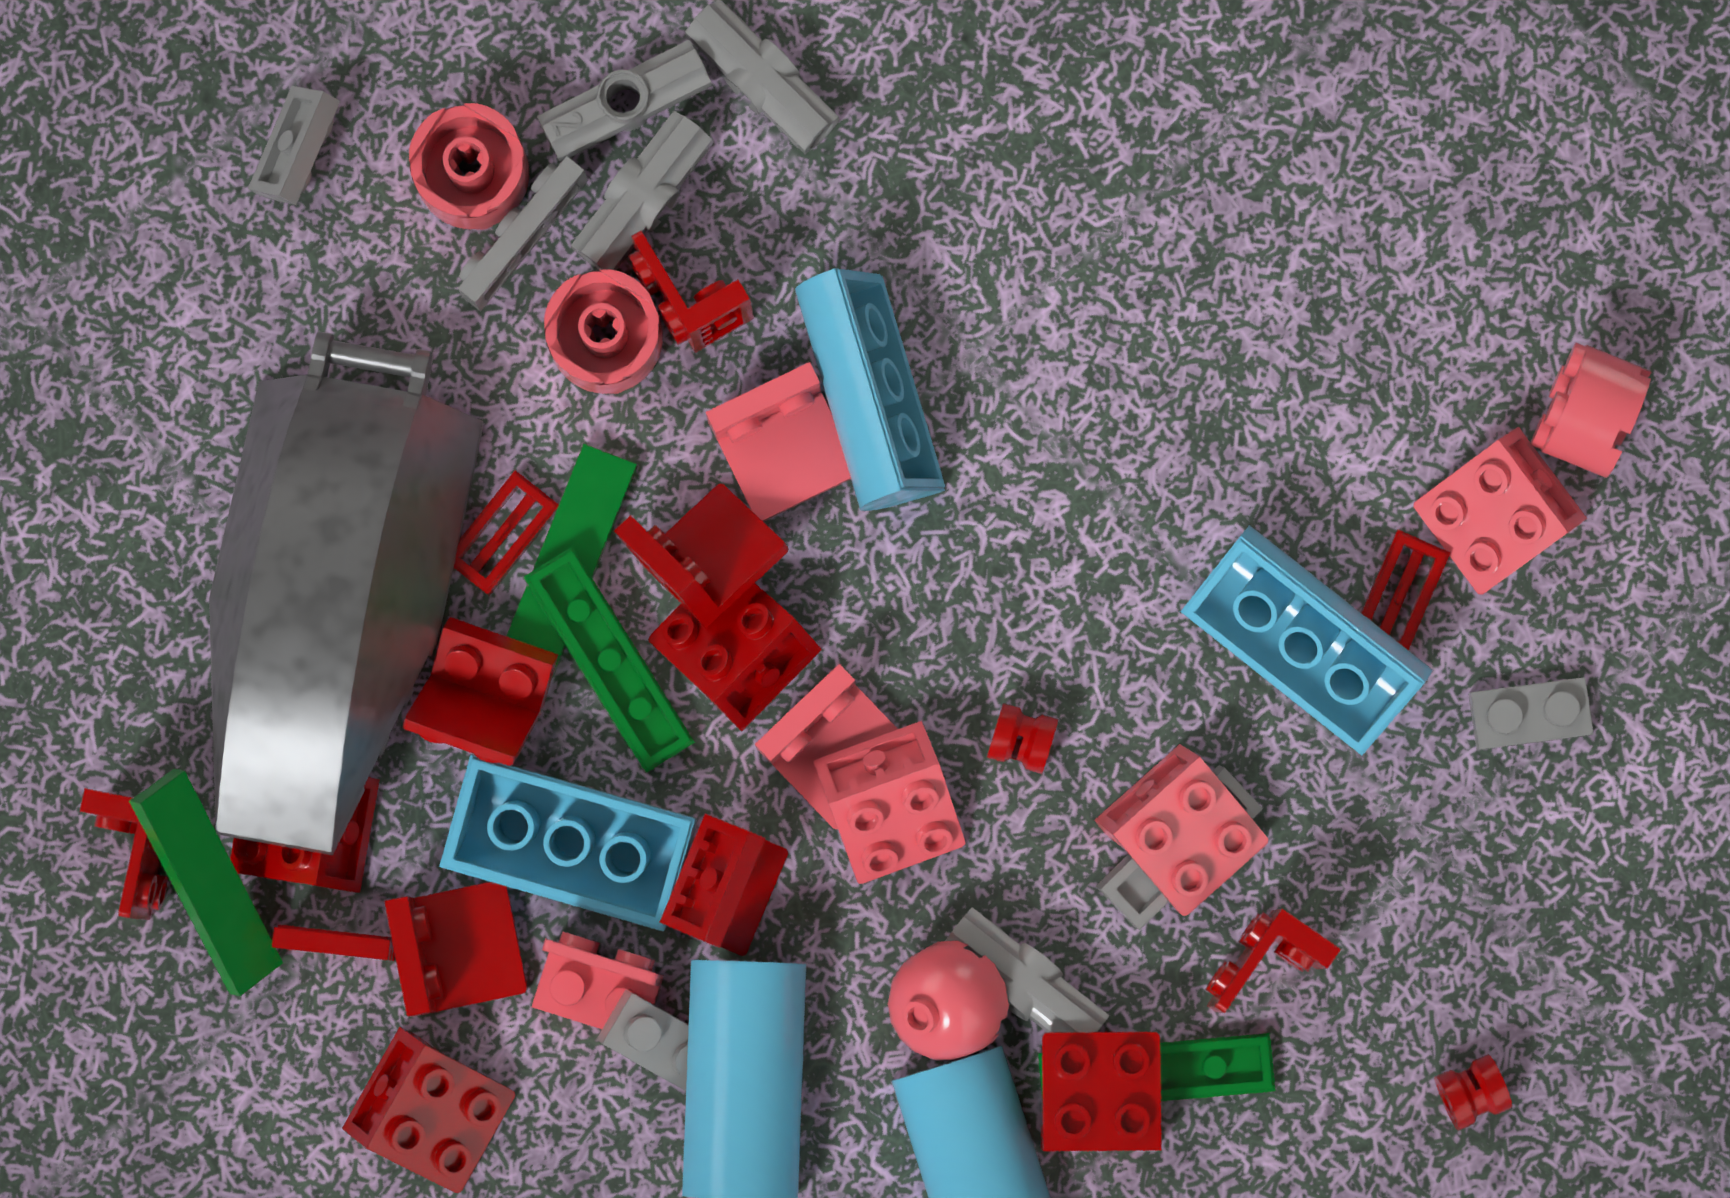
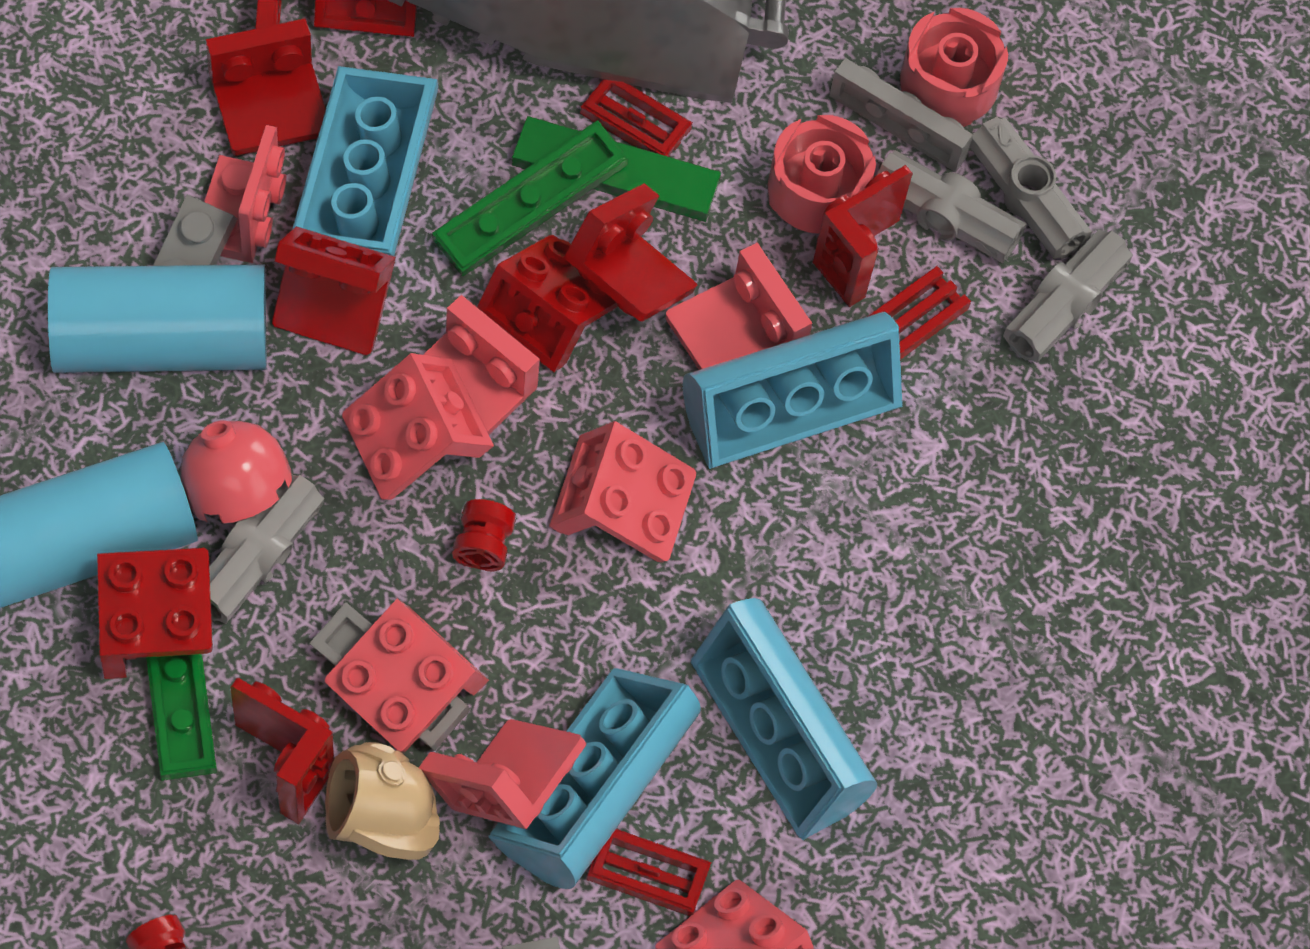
camera: 75 degrees right, 20 degrees down
red bracket [342,1027,515,1193] -> none
red bracket [403,617,558,766] -> none
none -> tan helmet [325,742,440,860]
none -> coral bracket [419,719,586,829]
none -> coral bracket [549,421,696,562]
none -> medium azure brick [691,598,877,840]
none -> red tile [867,266,971,360]

